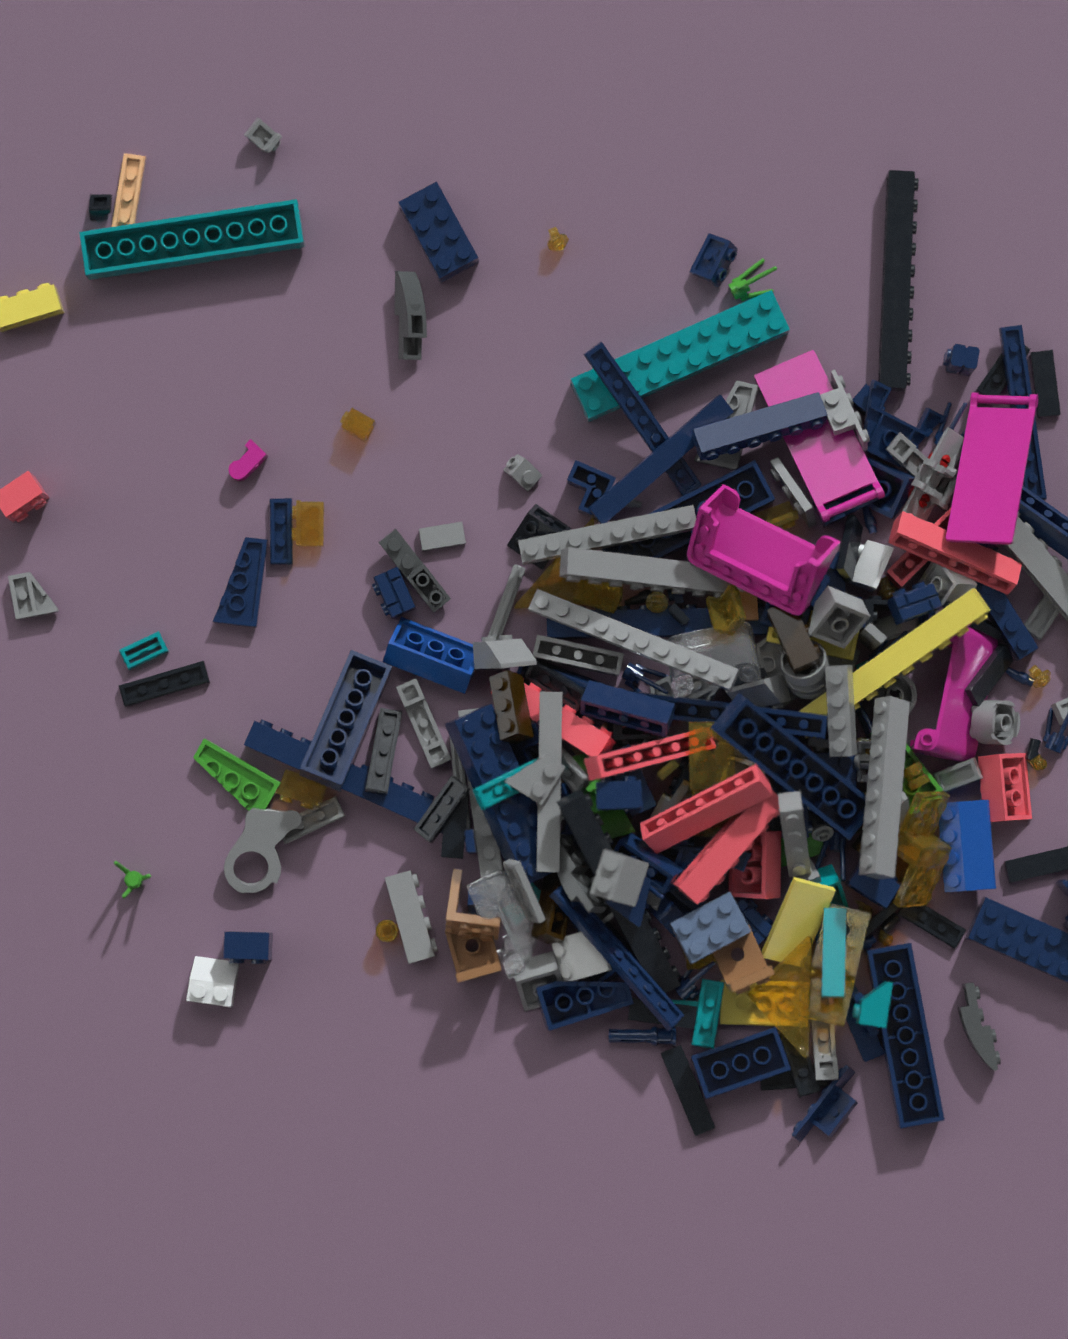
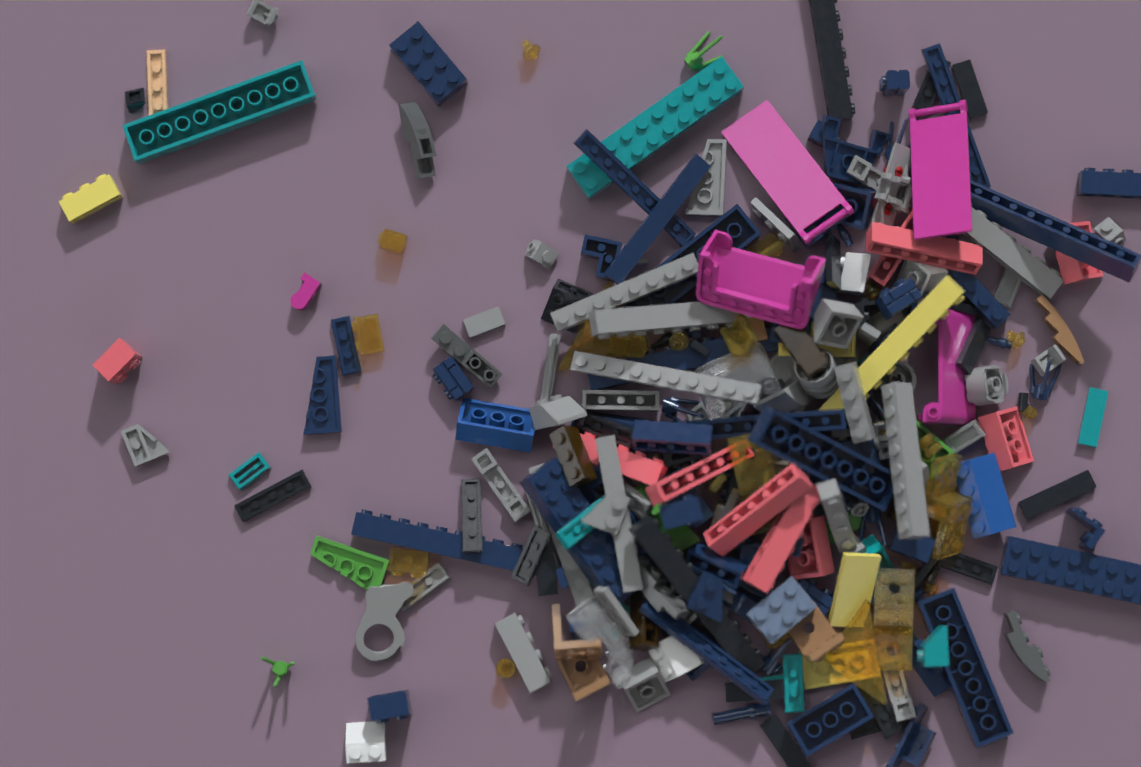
camera: 10 degrees left, 0 degrees up
dark blue brick [299,650,392,792] -> none
dark blue wedge [536,981,634,1031] -> none
light grey slope [590,849,649,907] -> none
dark blue bracket [689,233,738,287] -> none
dark blue brick [692,392,828,461] -> none
light grey bracket [820,369,870,451] -> none
teal tile [822,908,846,998] -> none

